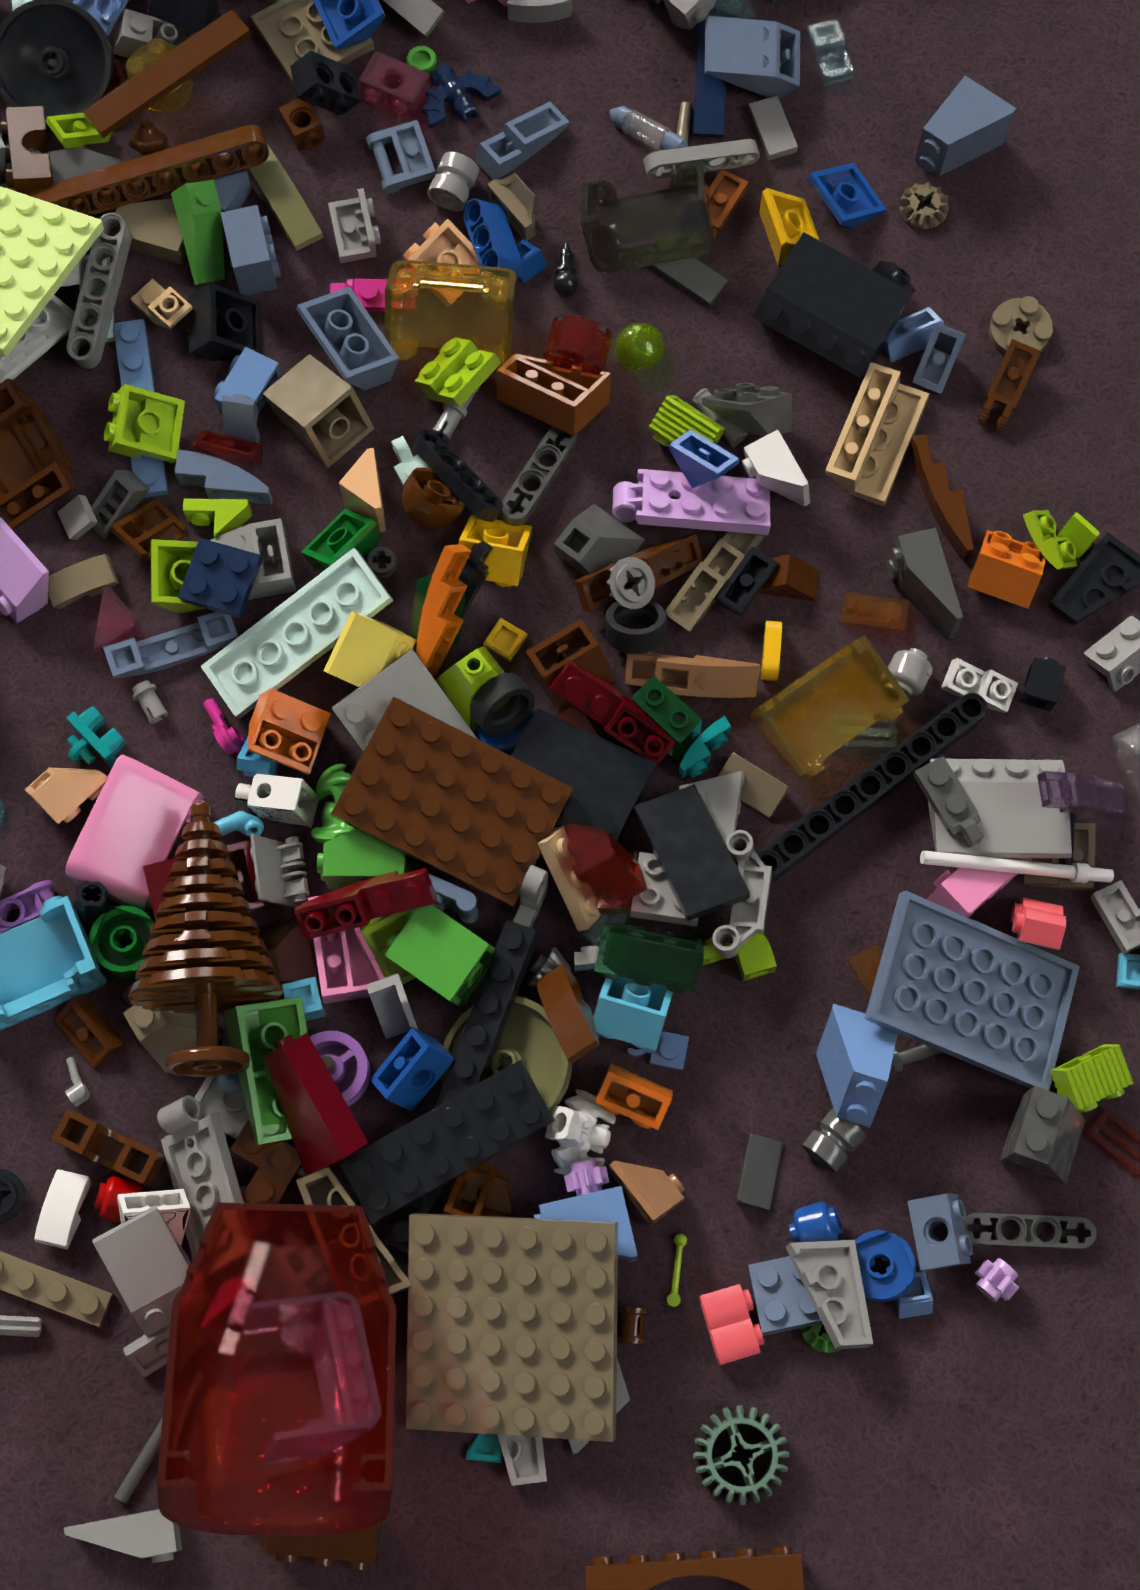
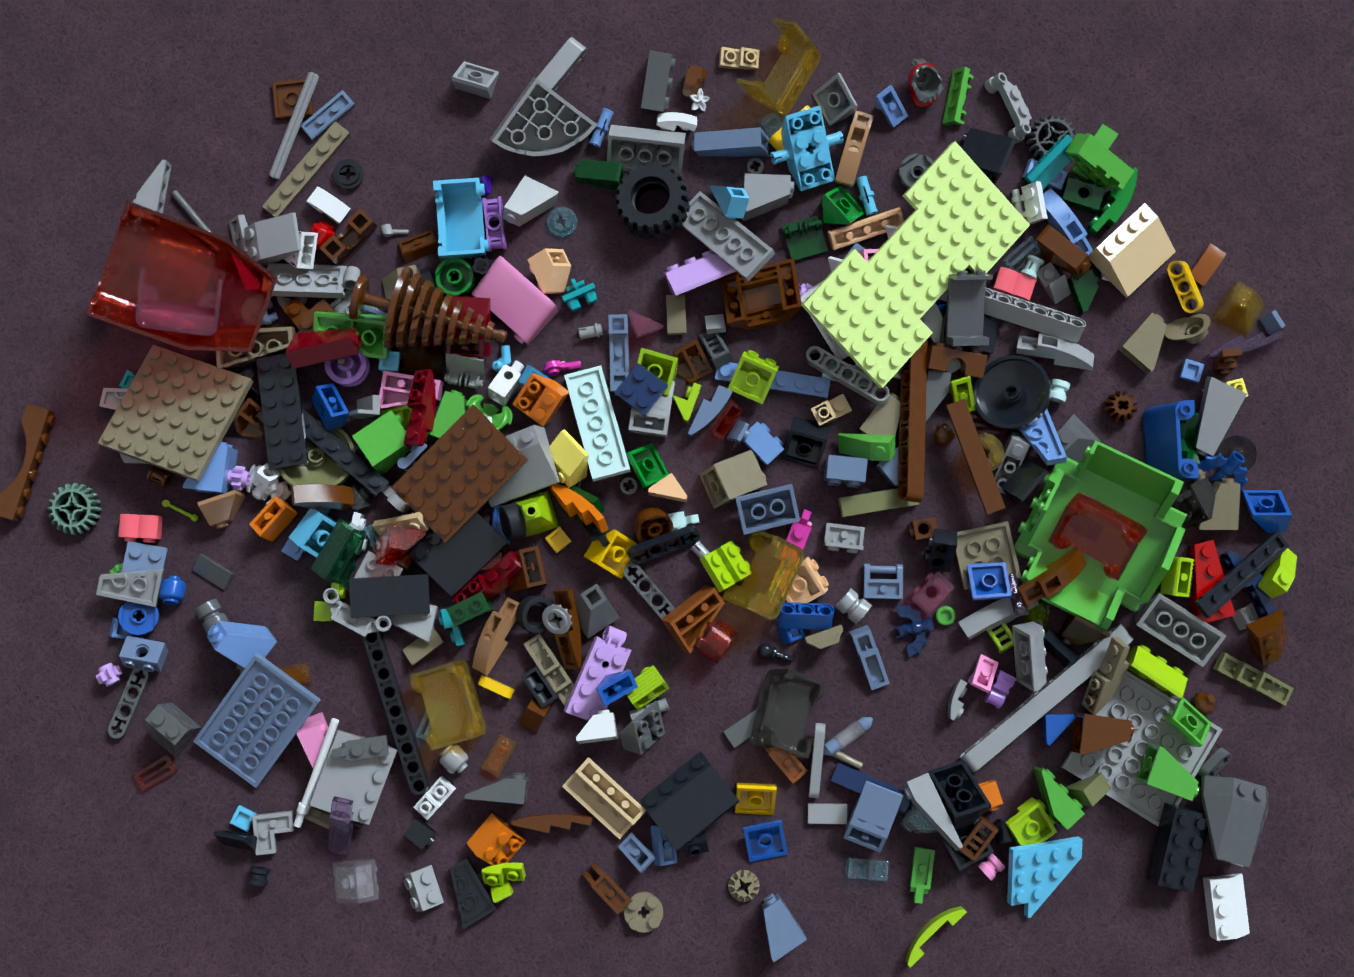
camera: 110 degrees right, 10 degrees up
clear neon green hair [614,323,665,371] -> none
coral brick [1010,897,1066,950] -> none
lime brick [1050,1044,1134,1113] -> none

